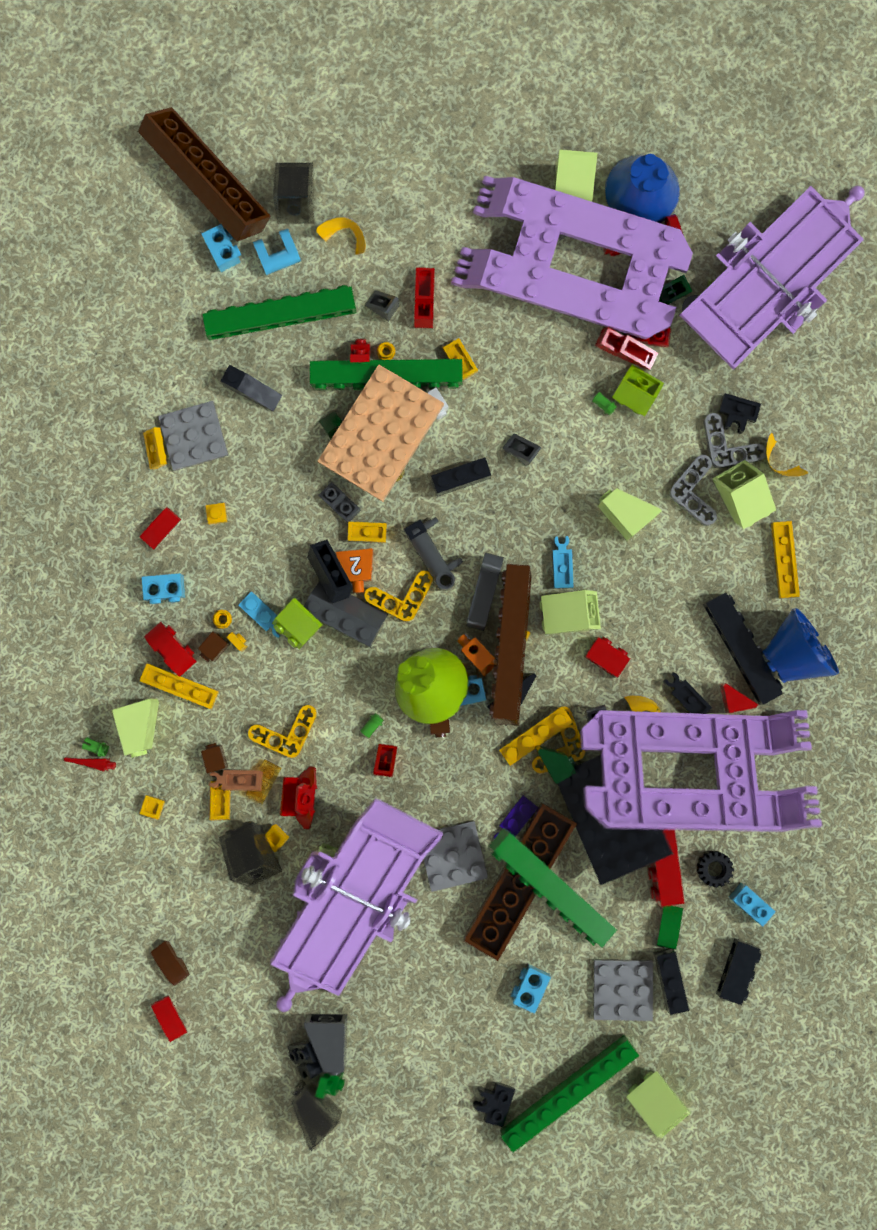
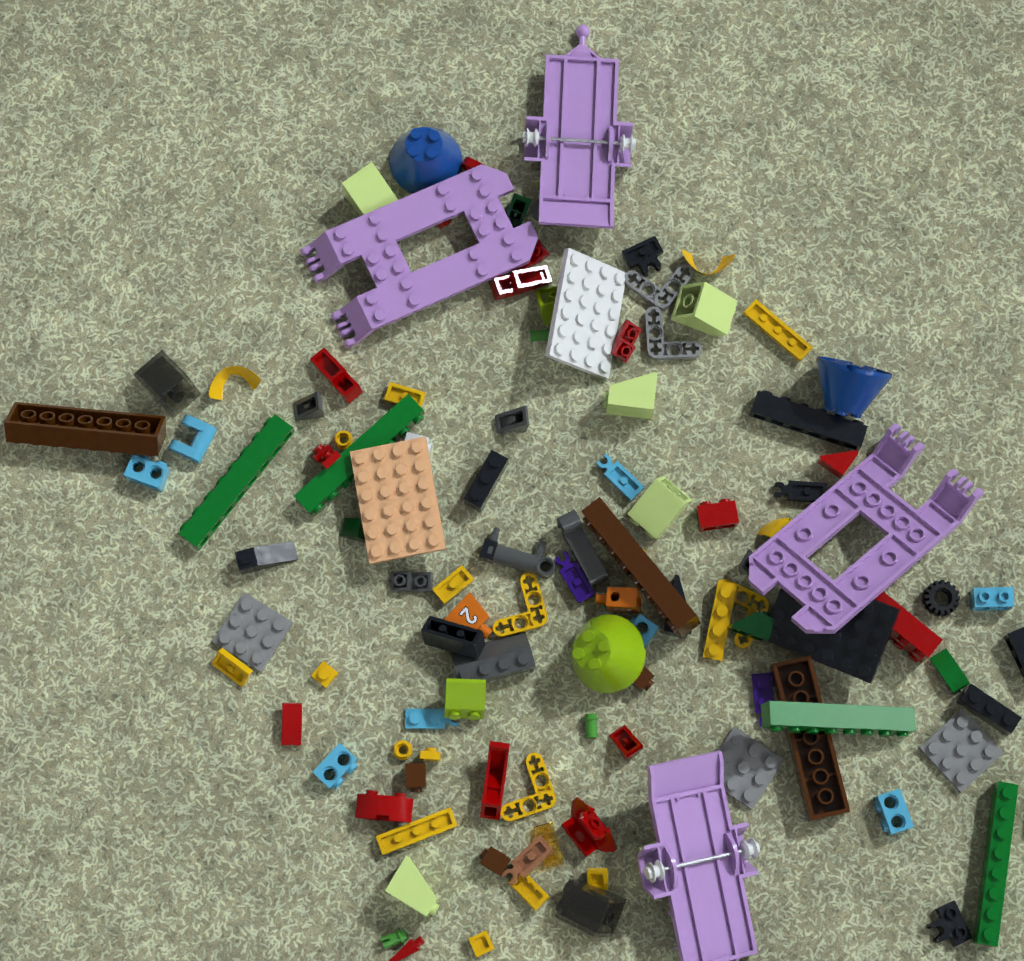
camera: 40 degrees left, 10 degrees down
none -> red arch [480,741,510,820]
none -> white plate [545,248,626,379]
none -> dark purple plate [555,551,596,604]
none -> red slope [611,319,642,363]

